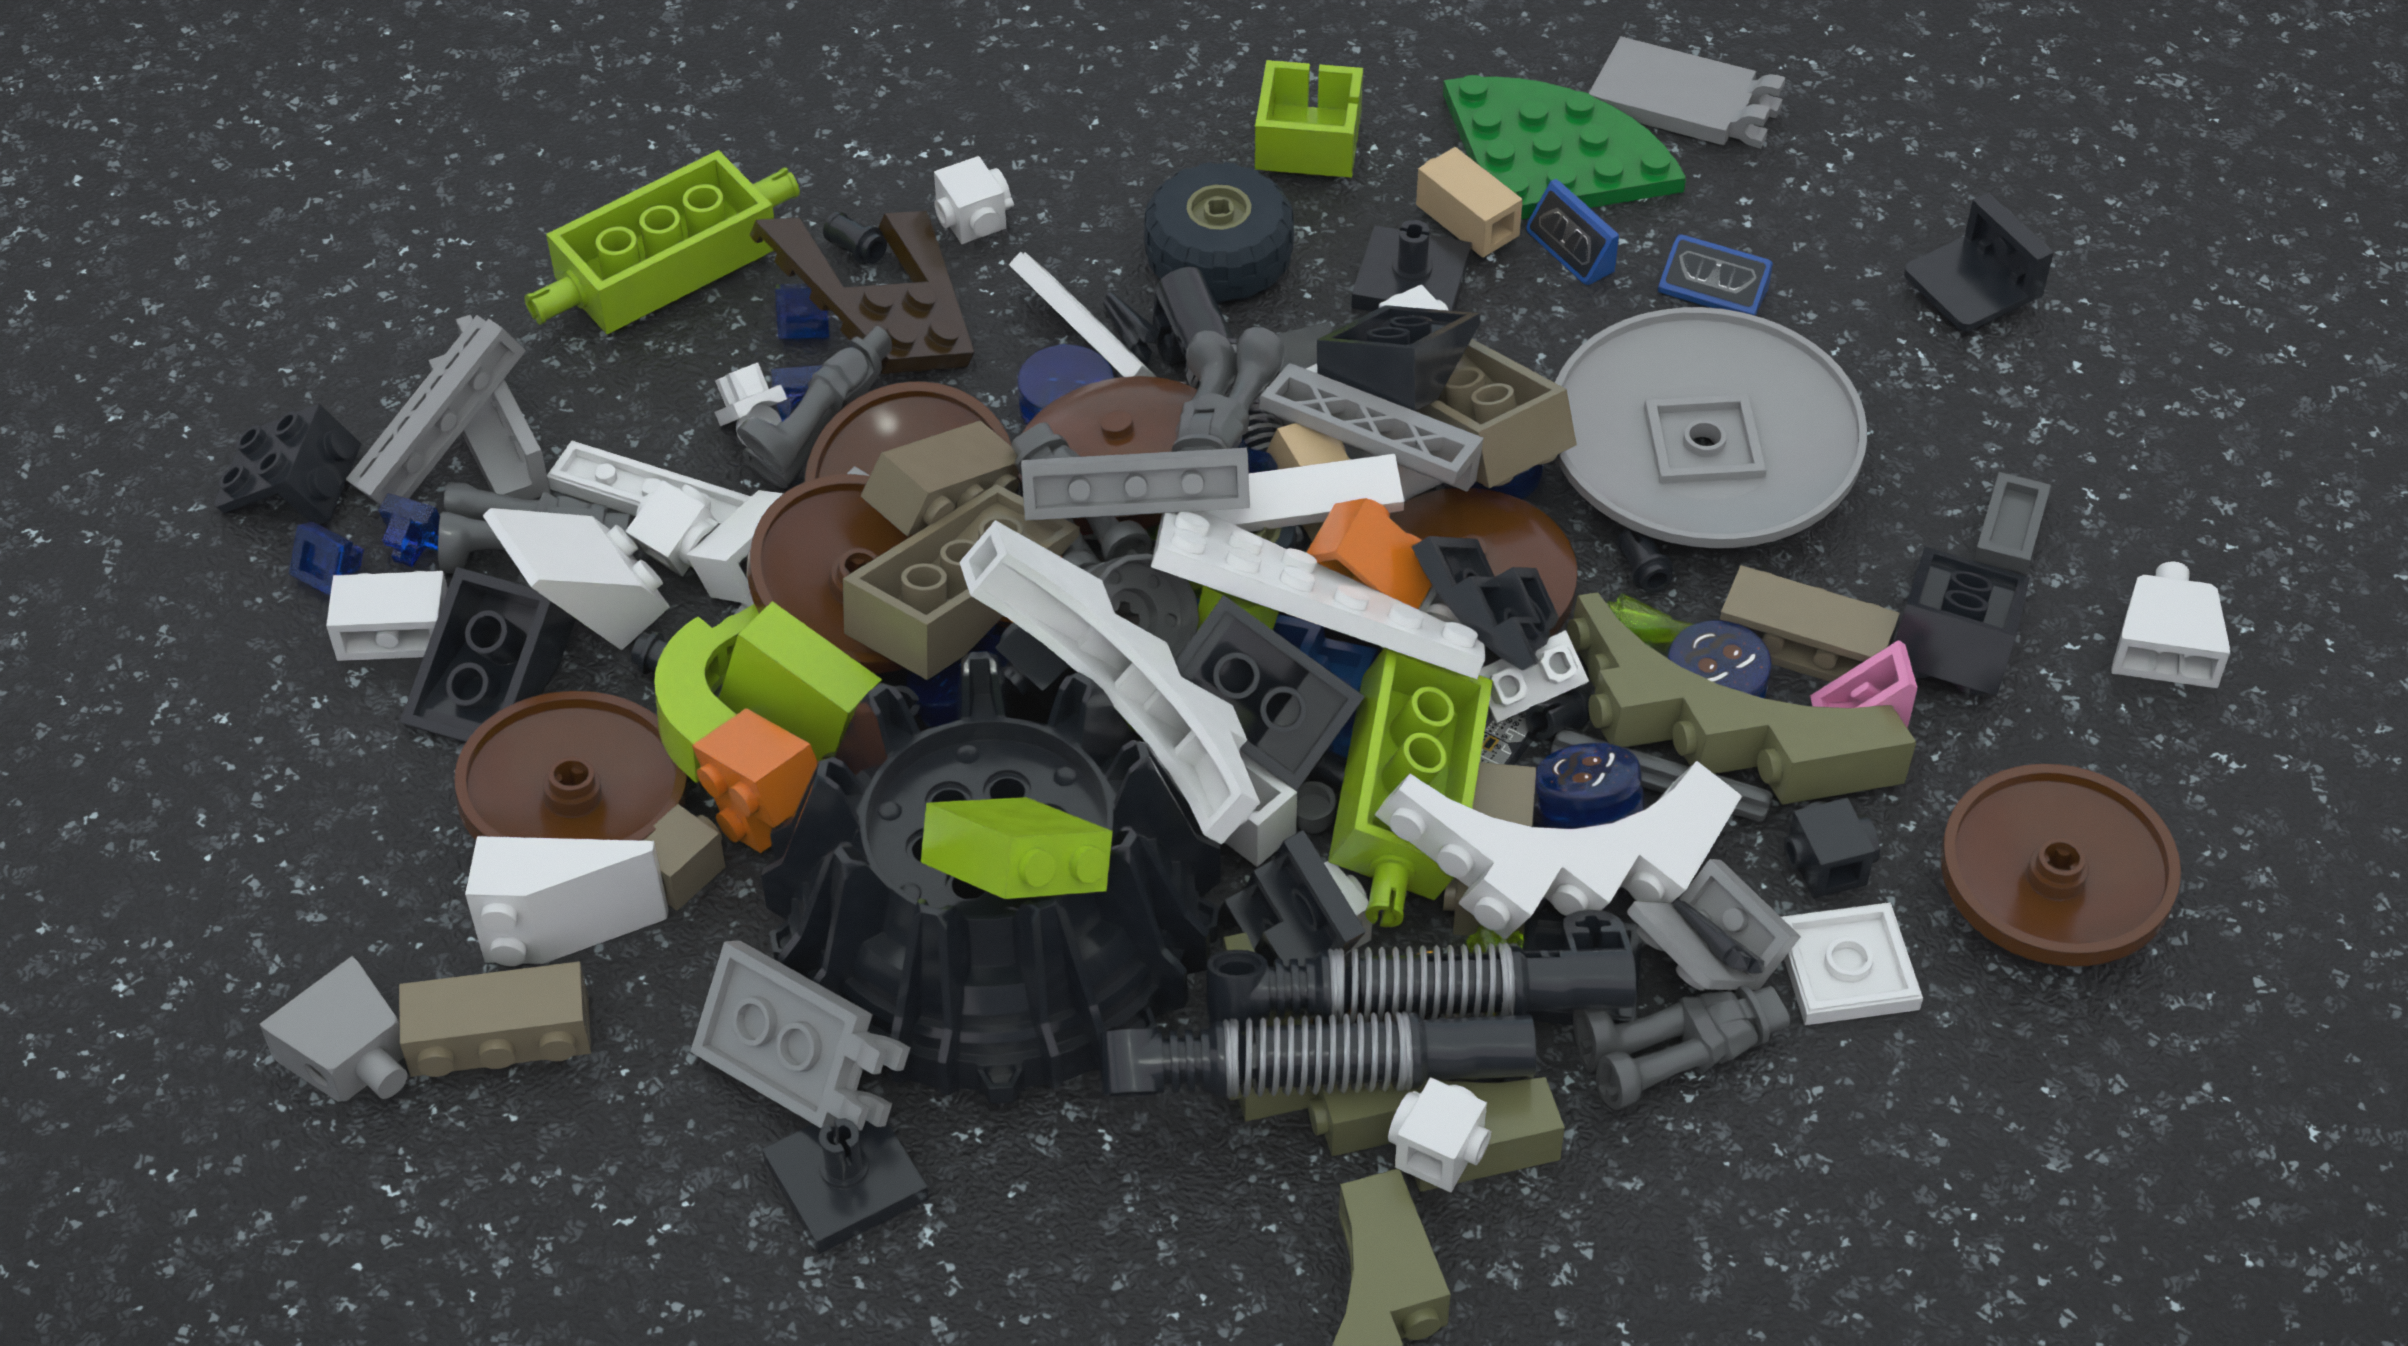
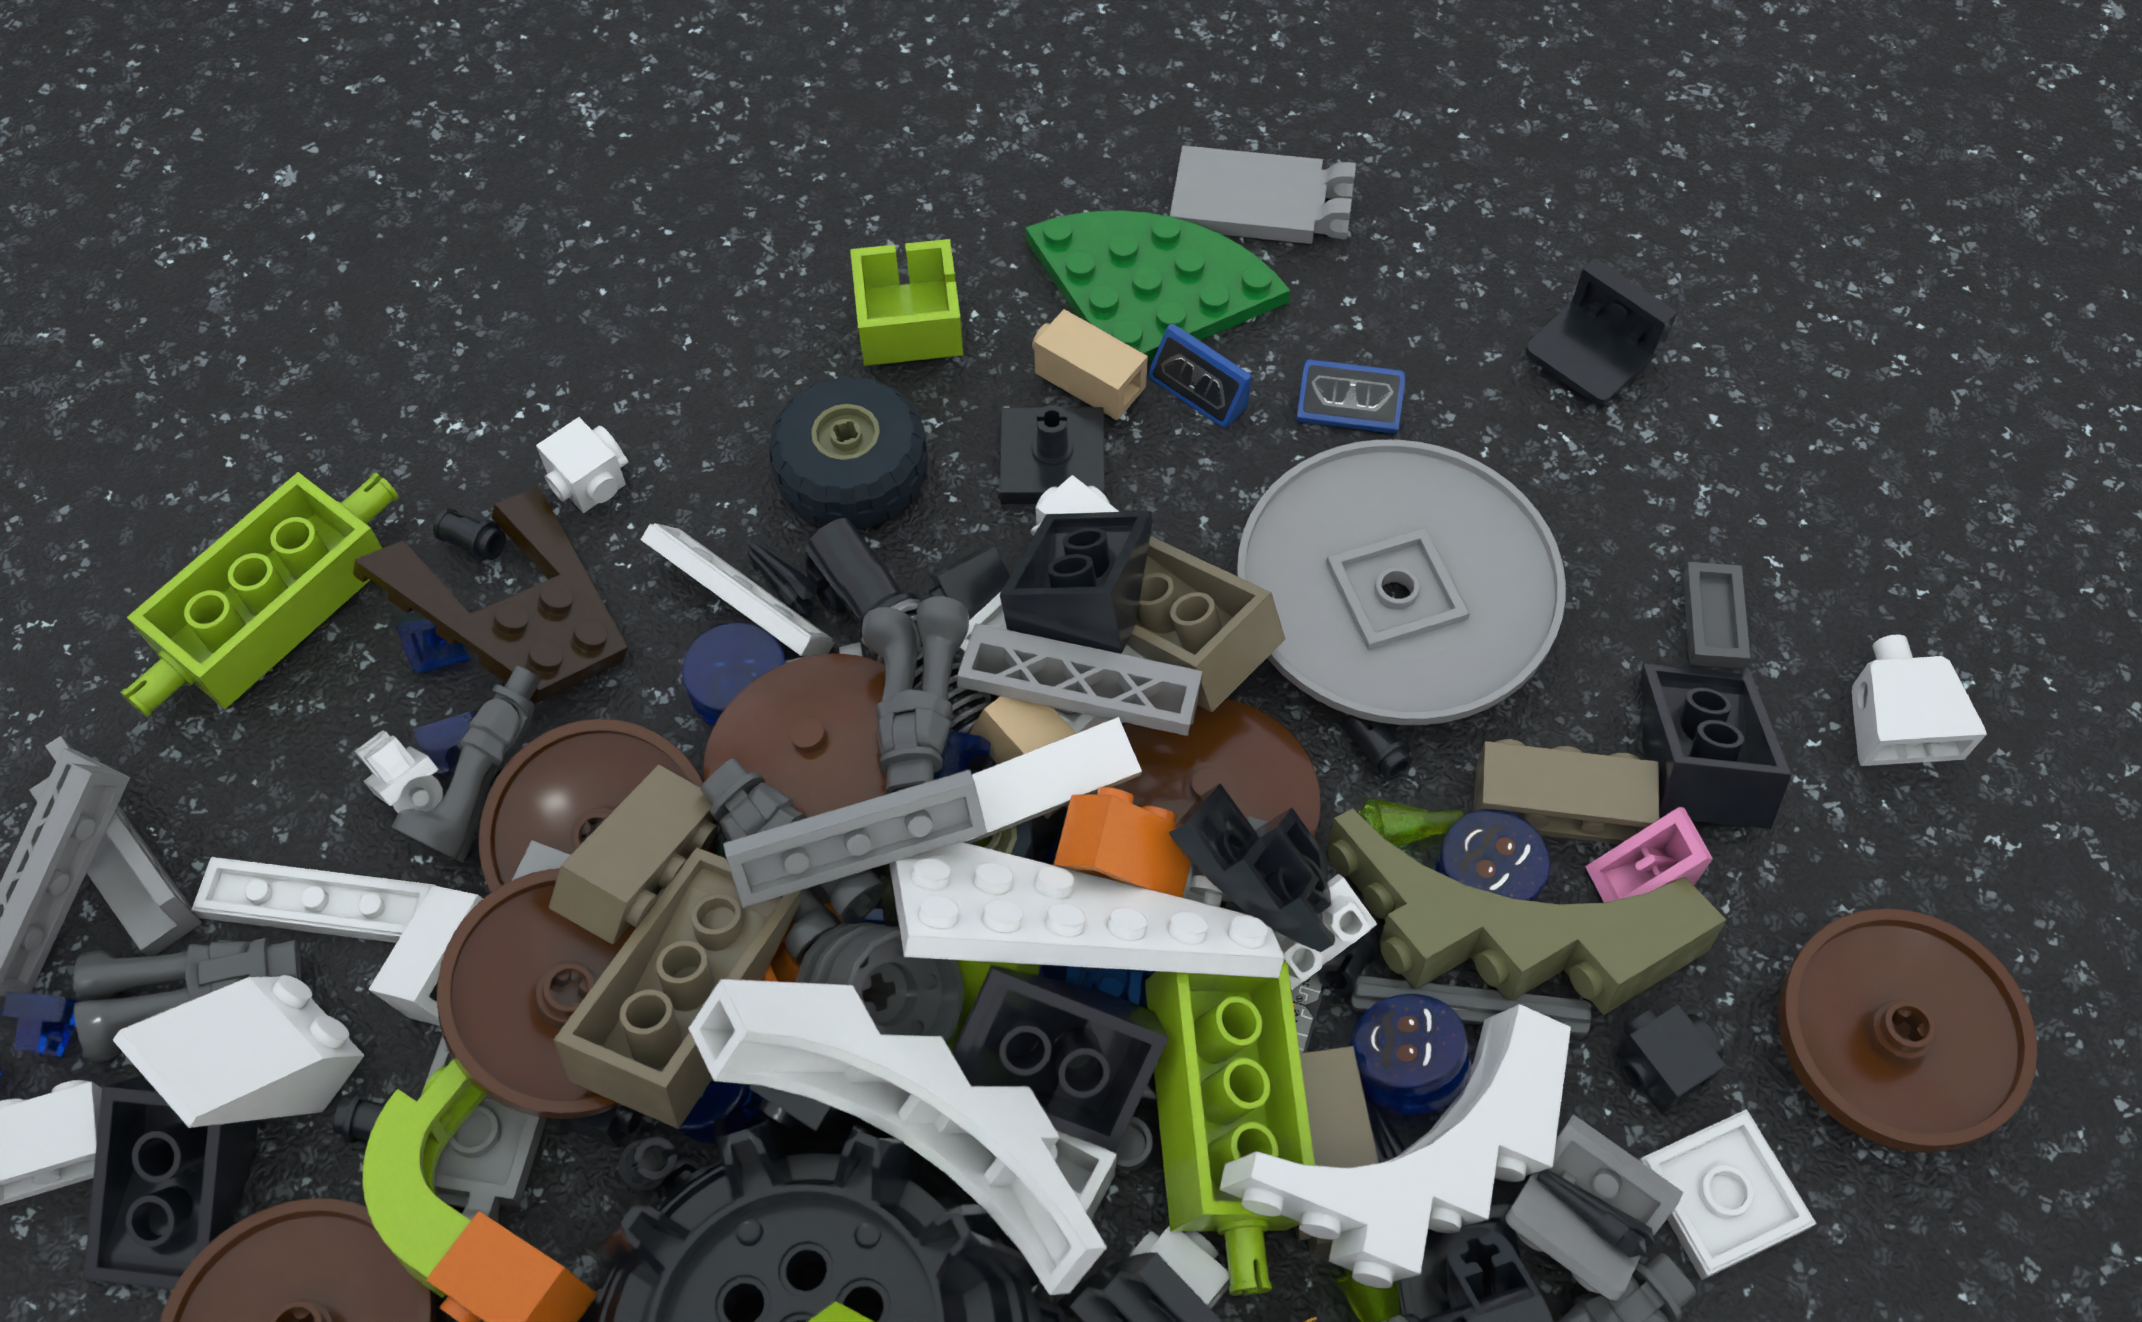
camera: 15 degrees left, 10 degrees up
white brick [625,480,720,577] -> none
lime brick [719,601,882,762] -> none

